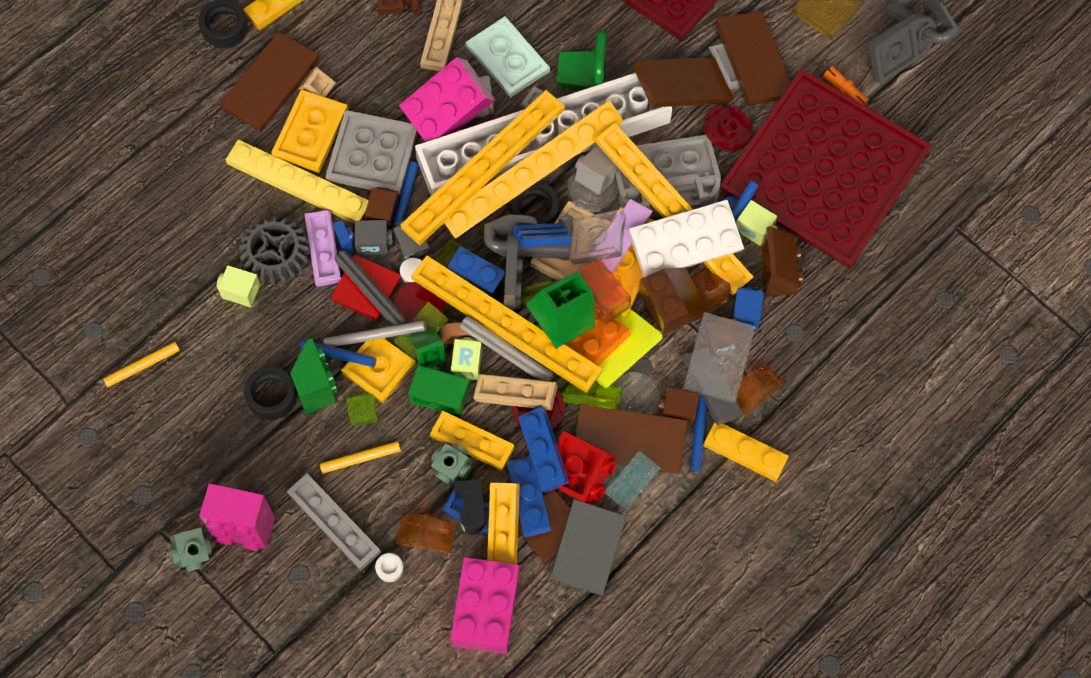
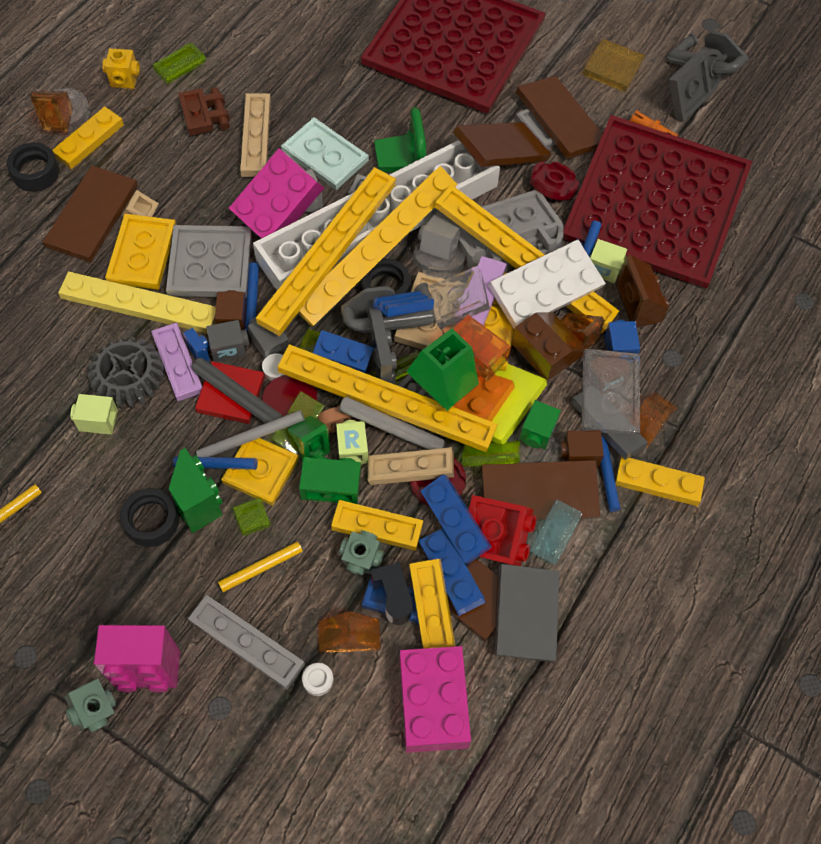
camera: 15 degrees left, 5 degrees down
none -> green brick [519,400,561,450]

